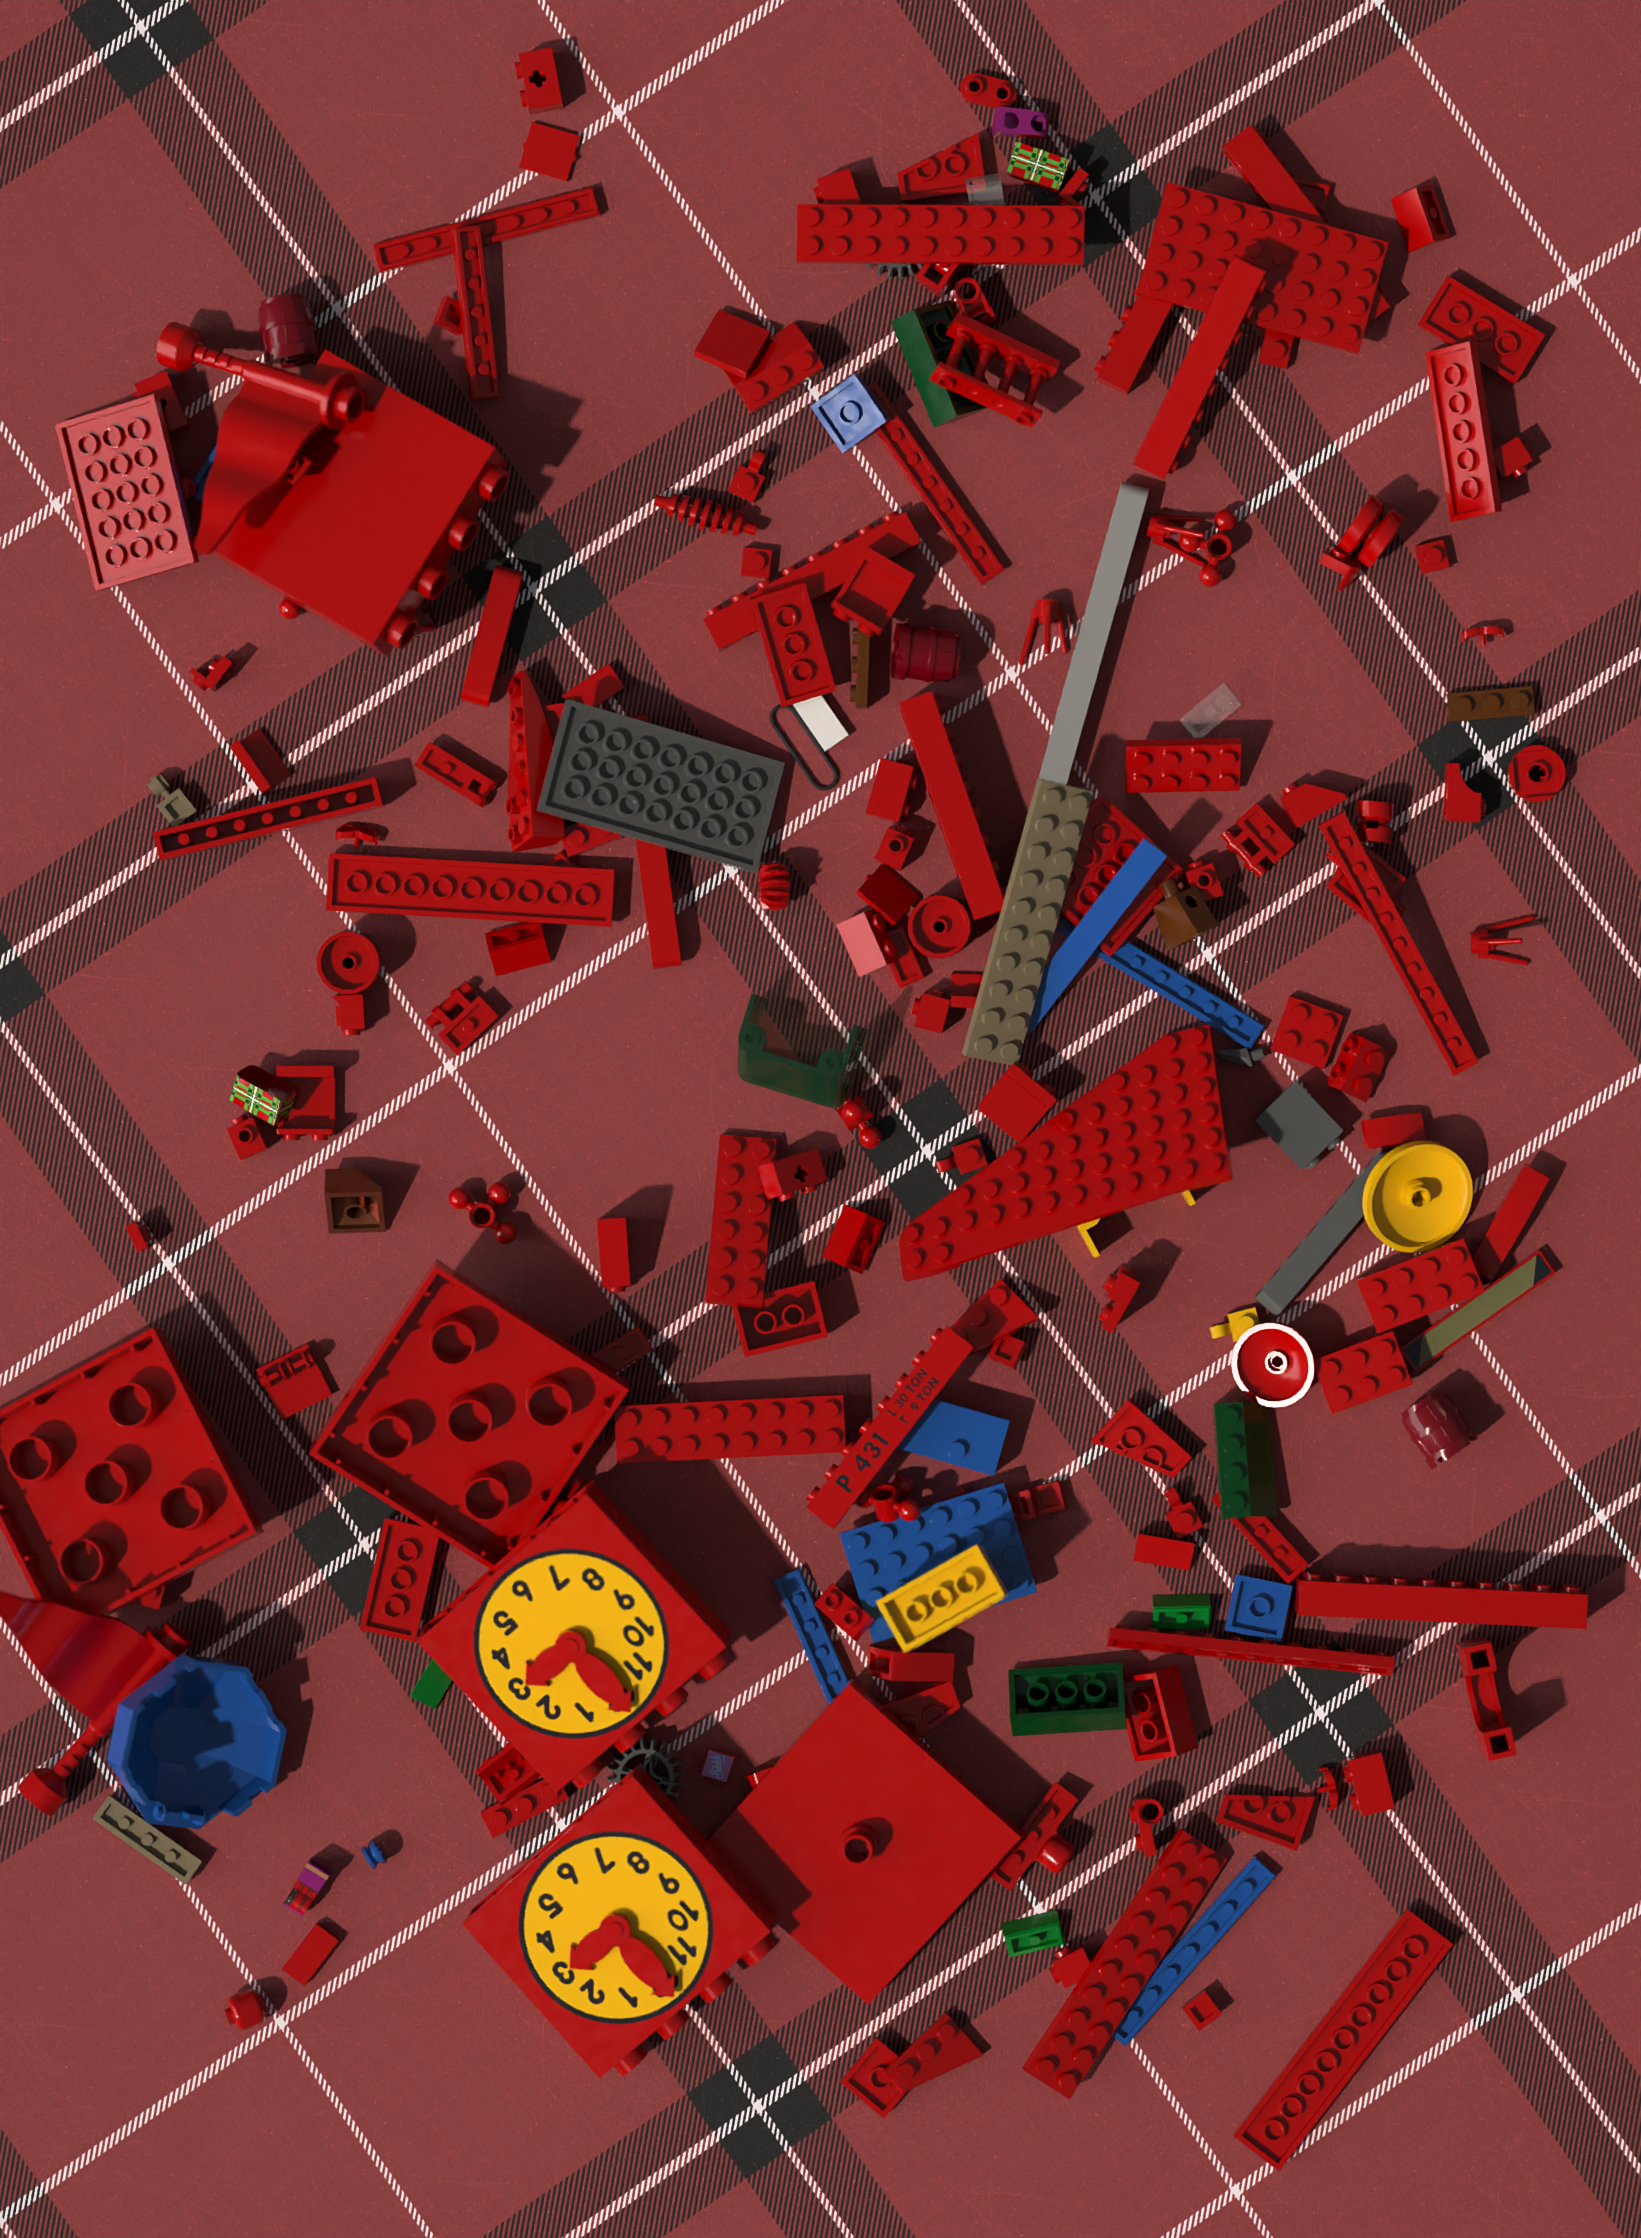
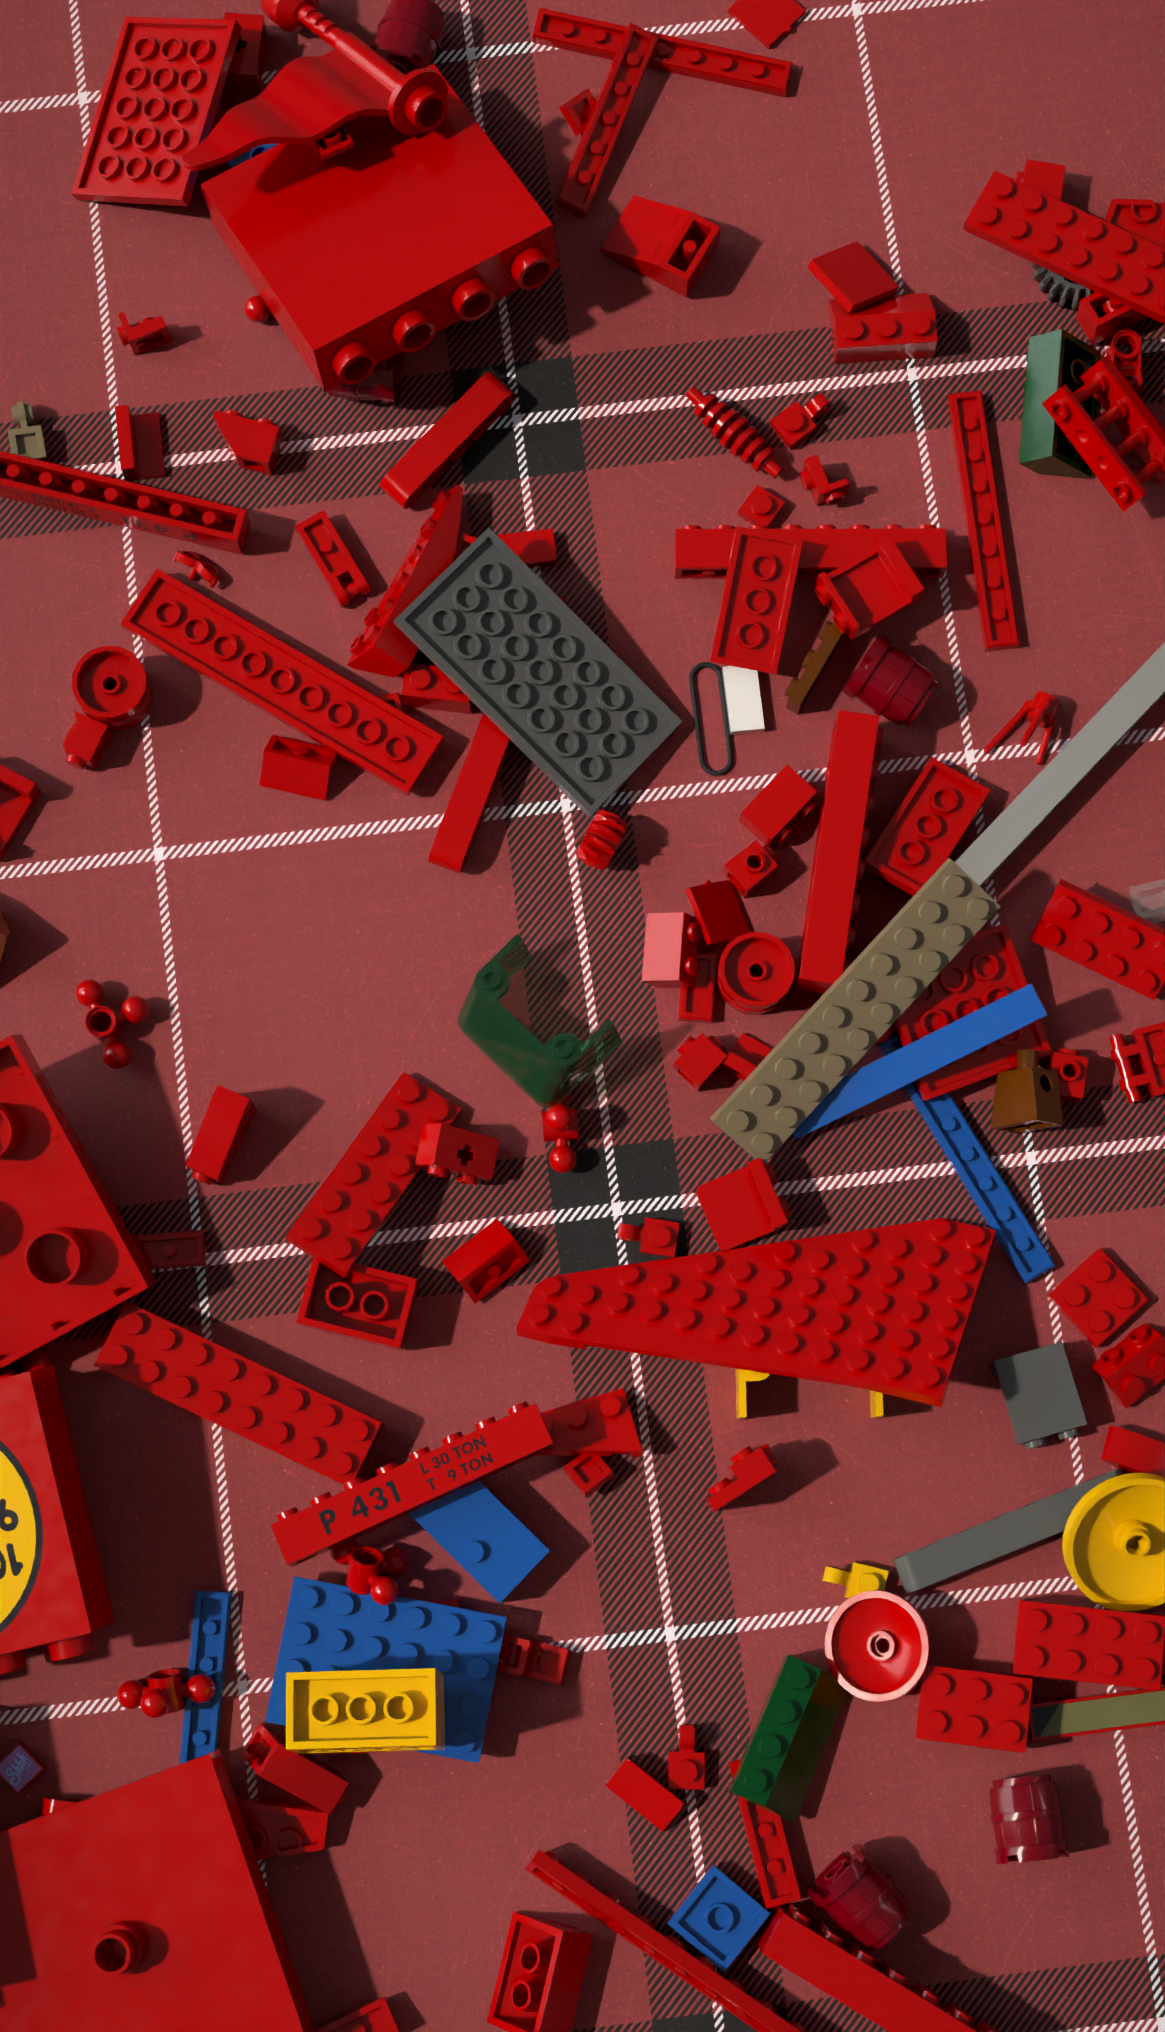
camera: 30 degrees right, 10 degrees down
red plate [425,981,499,1056] -> none
plate [810,373,890,454] -> none
red plate [814,1582,875,1642] -> none
dark green slope [1008,1662,1127,1736] -> none
red wing [1090,1398,1193,1478] -> none
green slope [1152,1594,1211,1630] -> none
dark grey bar [1218,1048,1265,1068] -> none
none -> red piece [117,1669,215,1718]
none -> red slope [213,410,283,476]
none -> red slope [600,195,721,298]
none -> red bracket [799,454,850,506]
none -> dark red piece [808,1844,911,1952]
none -> red plate [864,757,991,896]

